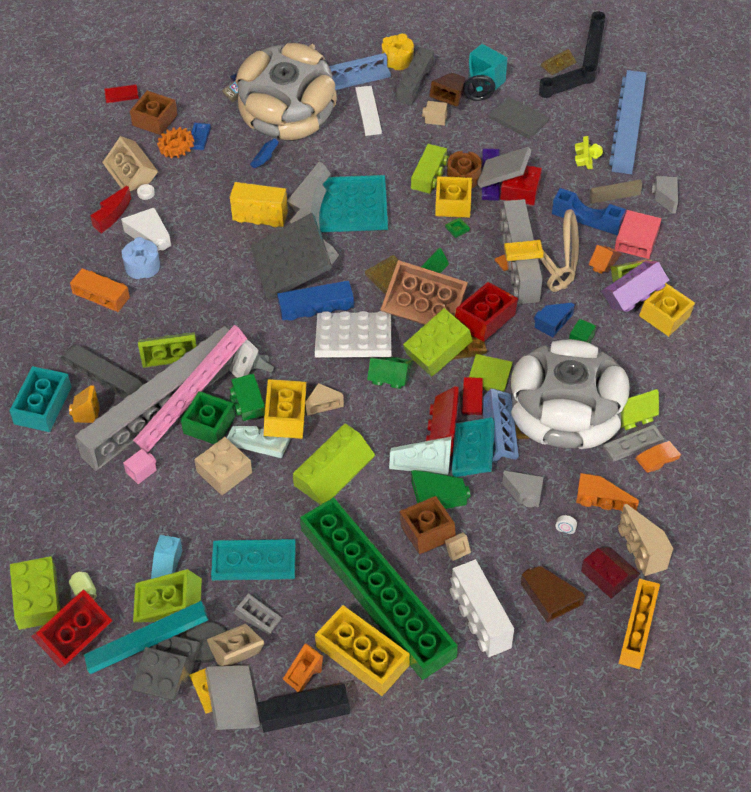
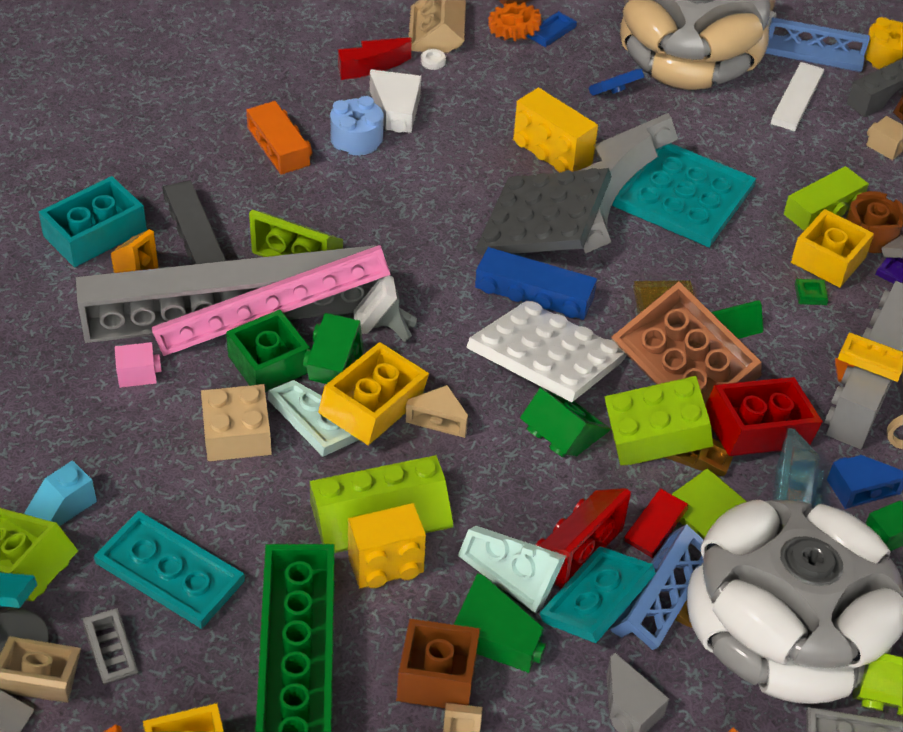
camera: 30 degrees right, 5 degrees down
none -> yellow brick [348,503,426,589]
none -> clear light blue slope [772,428,824,508]

